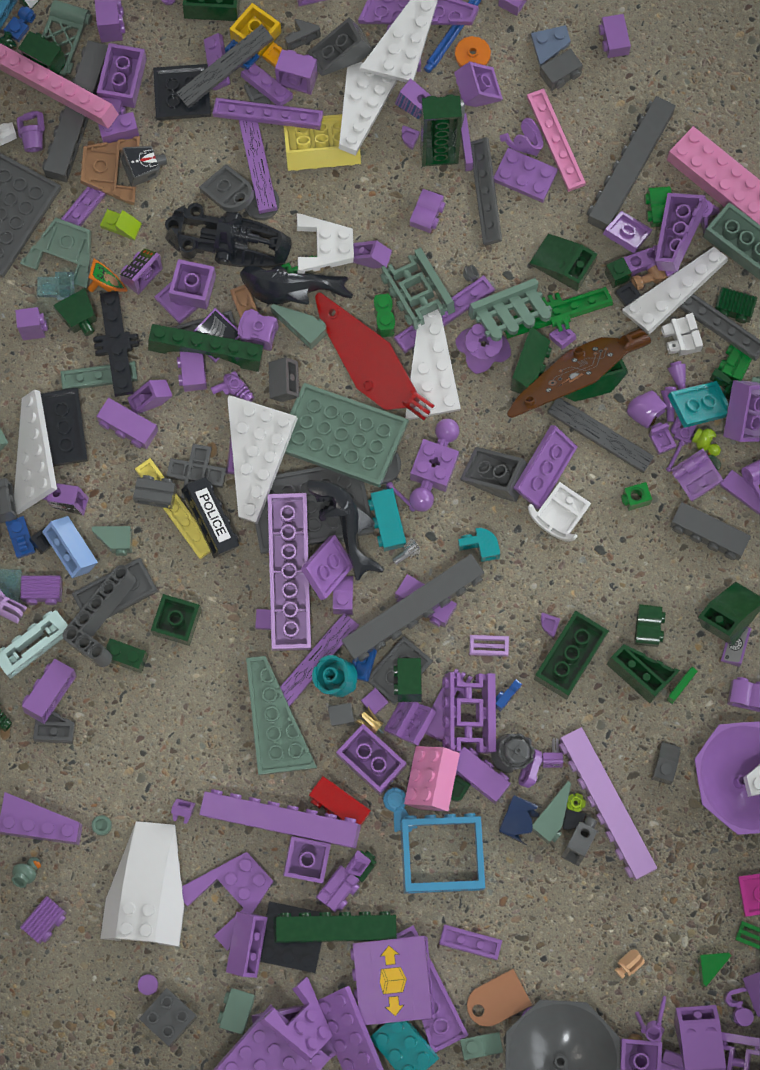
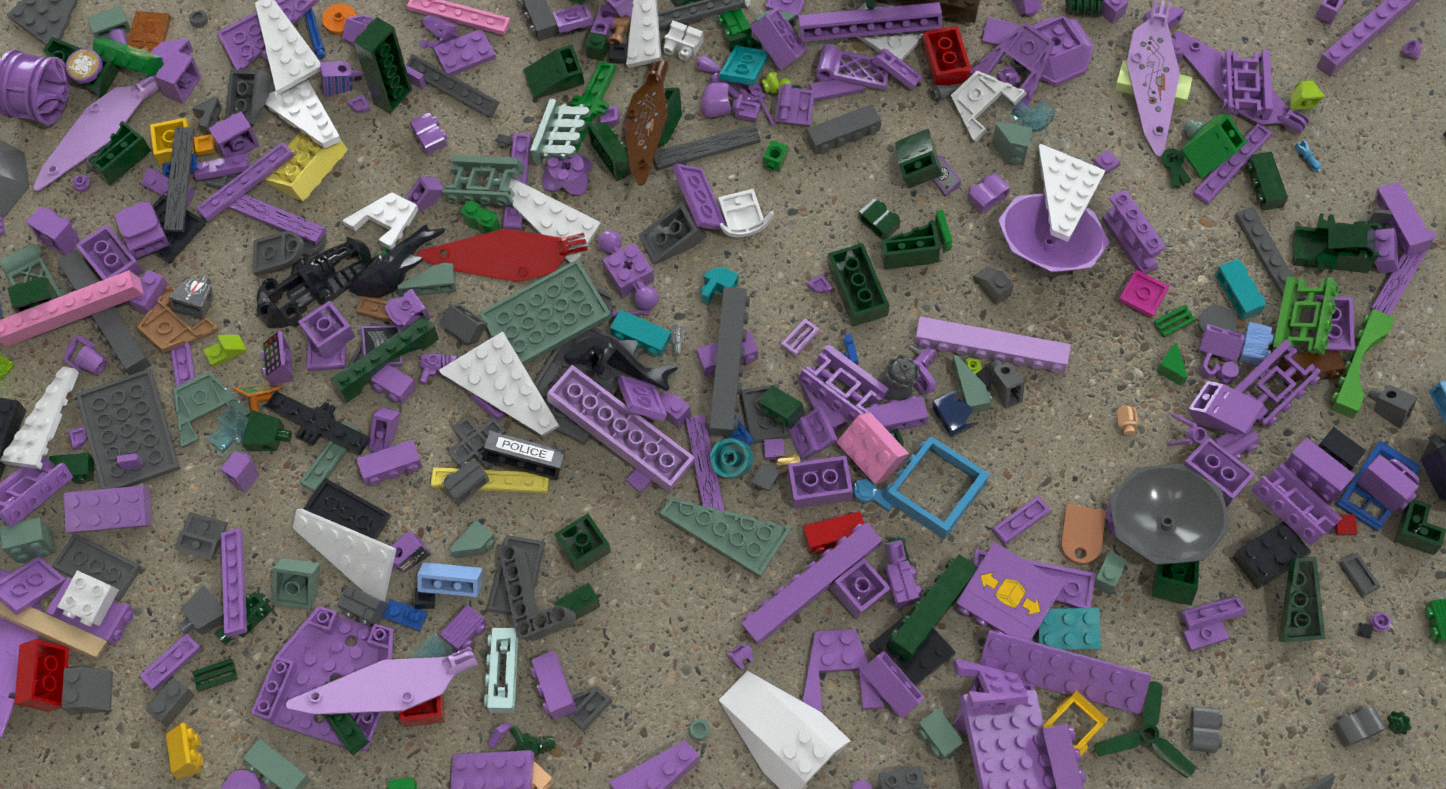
camera: 50 degrees left, 10 degrees down
none -> medium lavender brick [115,202,169,259]

